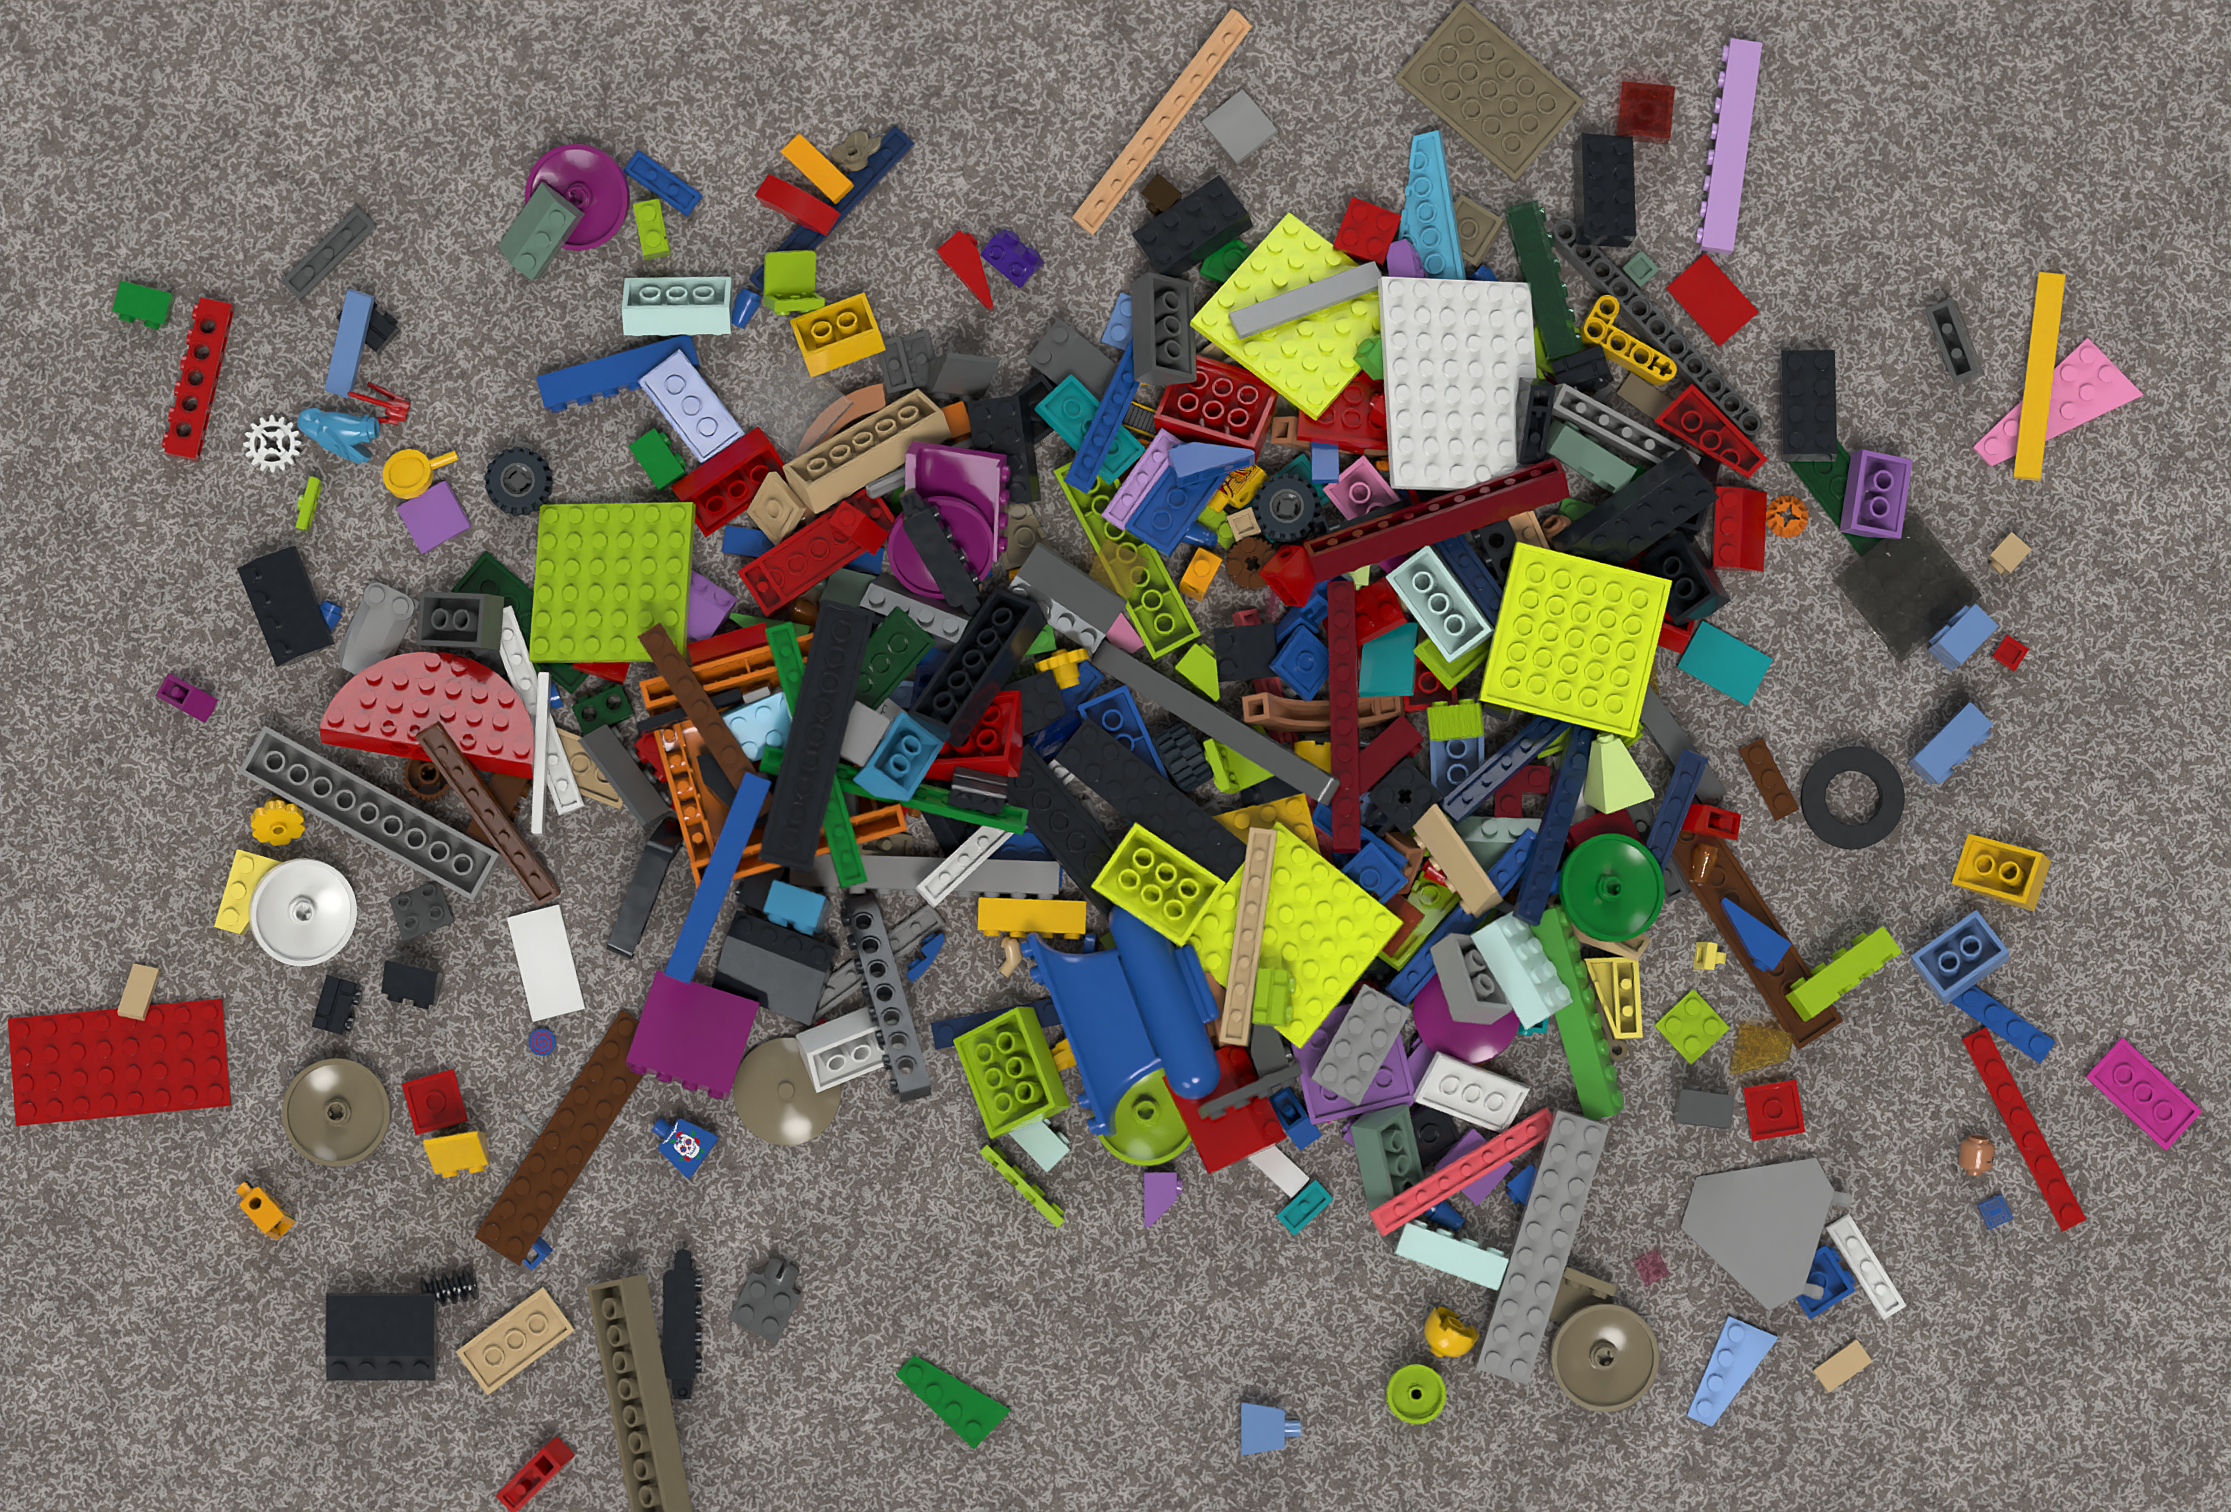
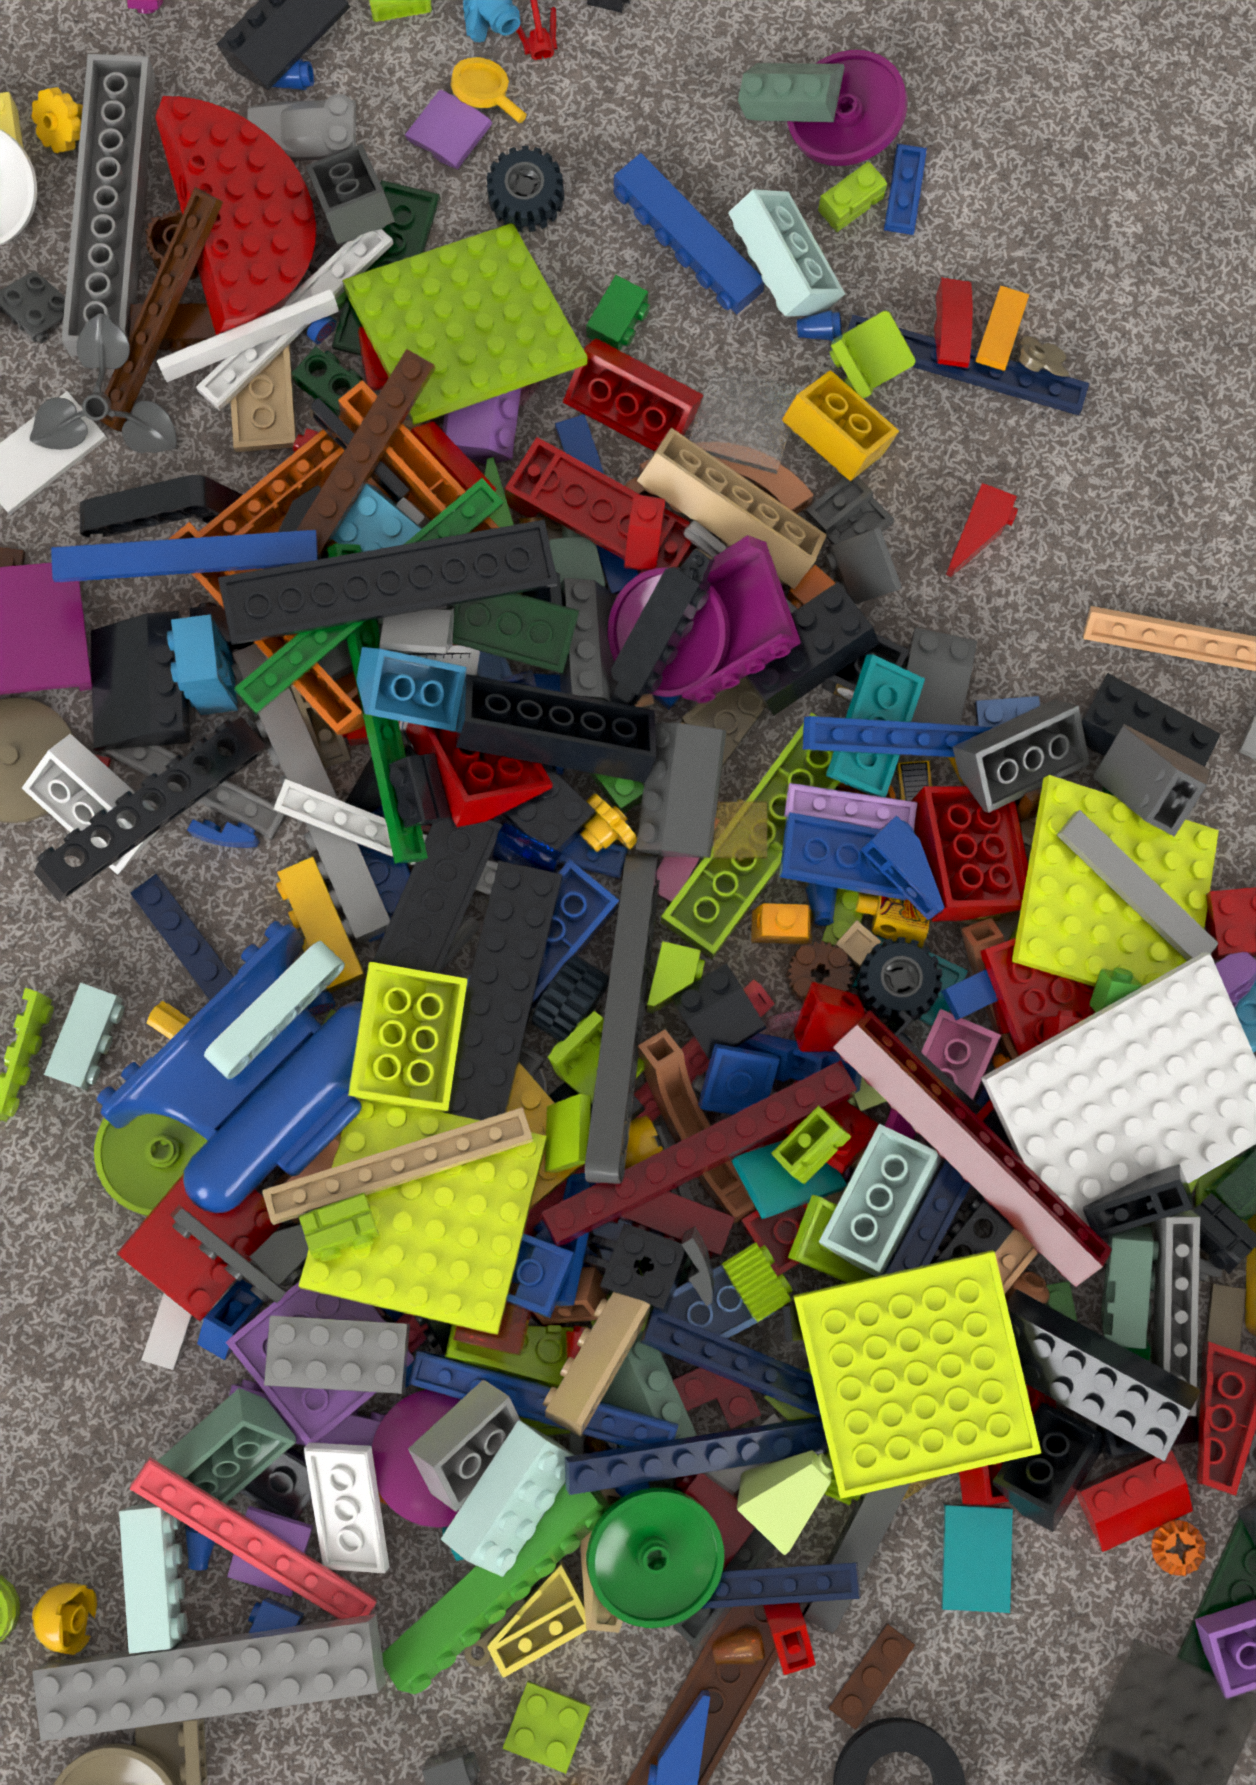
camera: 60 degrees right, 5 degrees down
dark grey slope [578,724,672,831] -> none
tile [637,348,745,465] -> none
tan plate [746,472,807,546] -> none
lime slope [953,1007,1071,1139] -> none
dark purple bracket [981,229,1045,288] -> none
tan arm [998,936,1022,978] -> none
dark brown brick [1140,173,1182,217] -> none
medium lavender slope [1144,1173,1182,1227] -> none
teal plate [1276,1180,1334,1236] -> none
light yellow tile [1693,942,1726,970] -> none
none -> dark grey plant [30,313,177,454]
none -> light aqua beam [204,941,345,1079]
none -> lime tile [545,1094,591,1173]
none -> dark grey slope [681,1226,714,1306]
none -> lime brick [771,1105,851,1184]
none -> reddish brown tile [1016,788,1042,822]
none -> dark grey slope [1093,724,1211,837]

